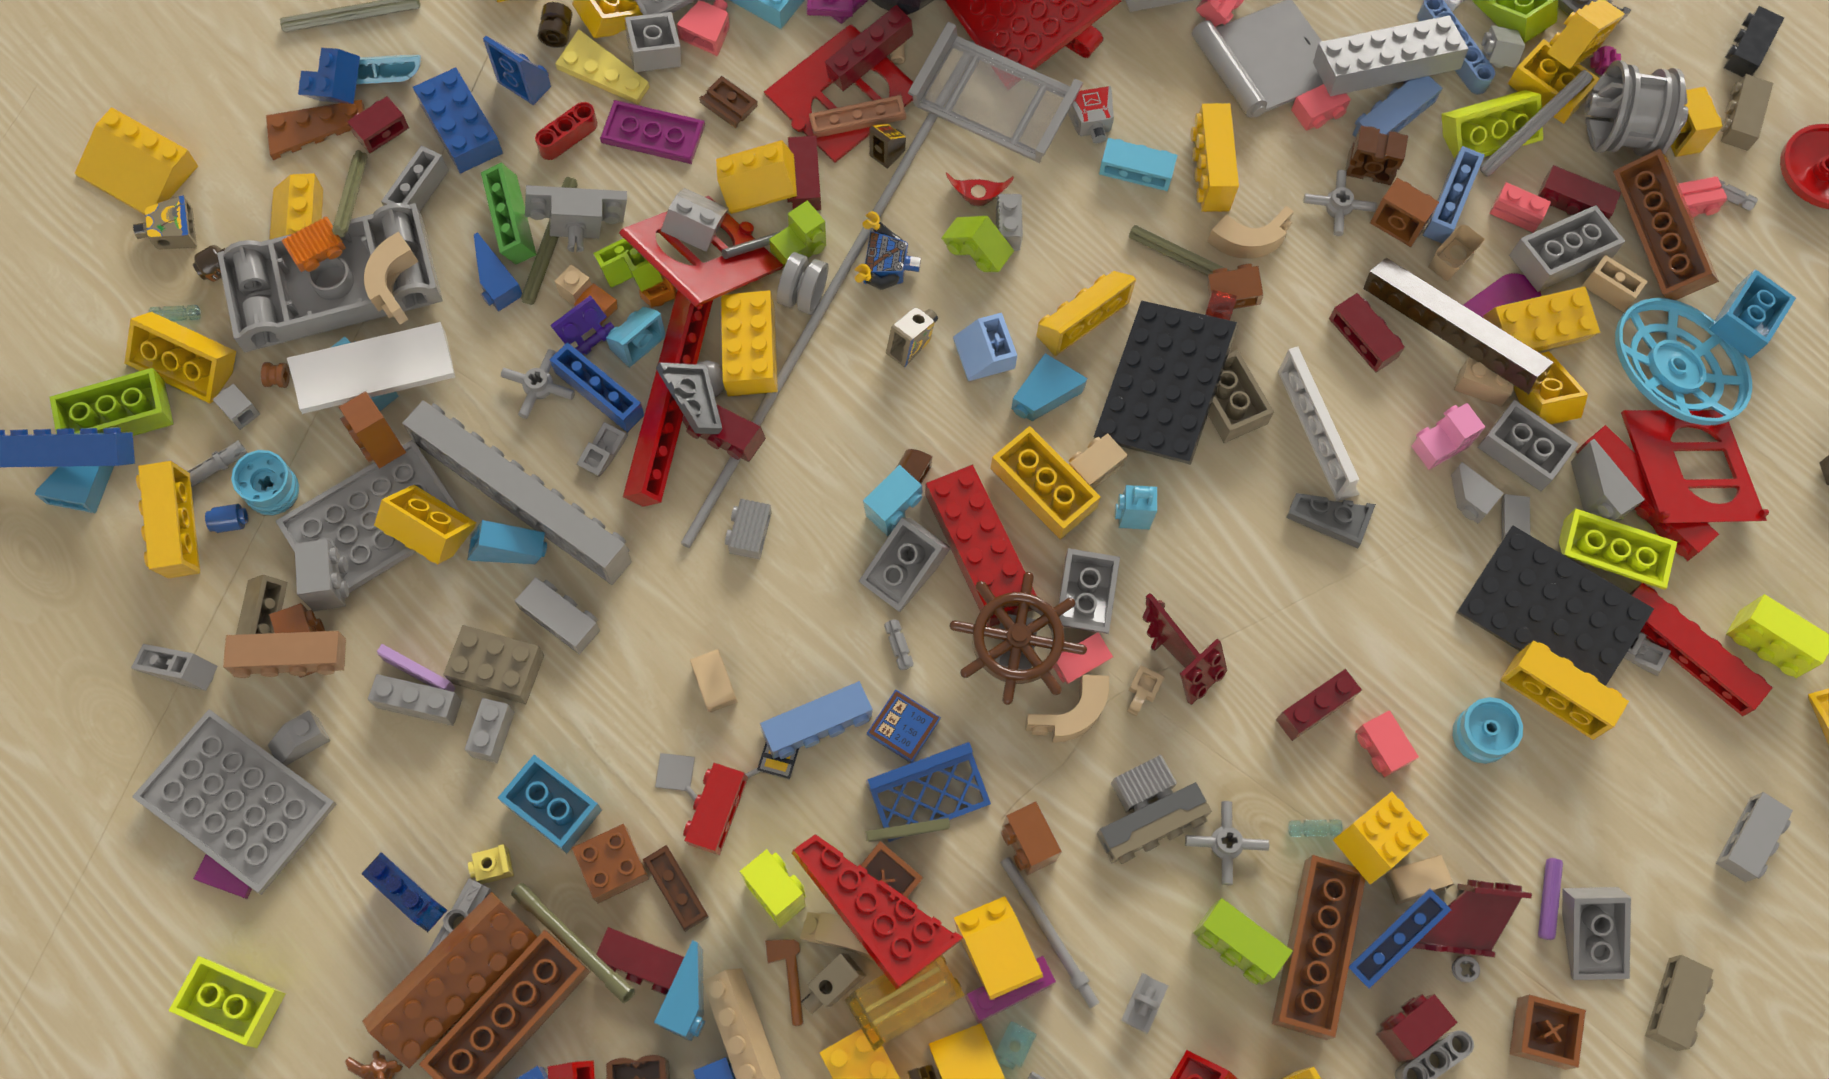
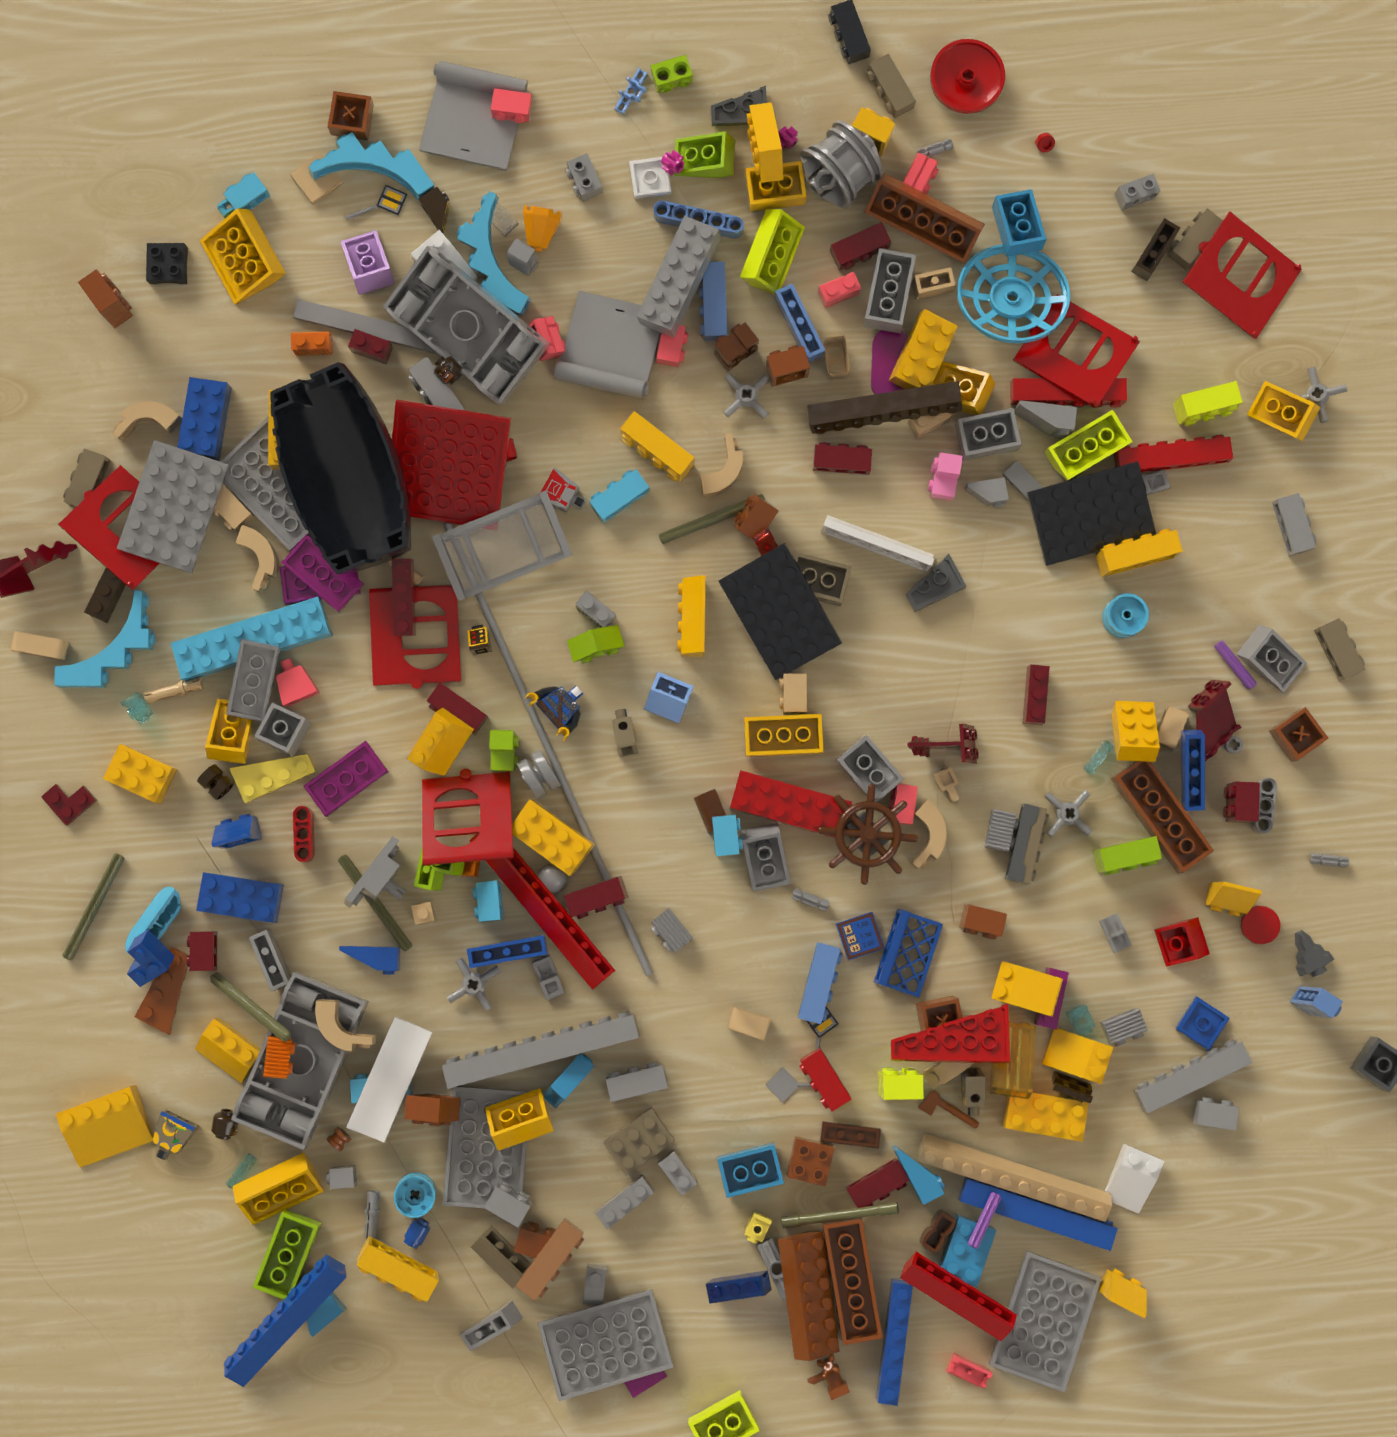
camera: 50 degrees left, 15 degrees up
lavender tile [377,644,456,692] -> none
bright green brick [481,163,537,265] -> none
dark purple plate [550,295,615,355] -> none
orange piece [574,283,617,326] -> none
wing [656,362,723,434] -> none
light grey slope [661,188,729,252] -> none
reddish brown plate [699,76,758,129] -> none
dark grey bar [722,231,781,259] -> none
nougat tile [809,95,906,138] -> none
olive tile [865,818,950,842] -> none
red piece [946,172,1014,206] -> none
light grey bar [1000,857,1100,1009] -> none
dark azure slope [1011,353,1088,421] -> none
medium azure brick [1114,485,1157,530] -> none
coral brick [1356,710,1419,778] -> none
light grey axle [1480,70,1593,176] -> none
light grey brick [1482,25,1525,68] -> none

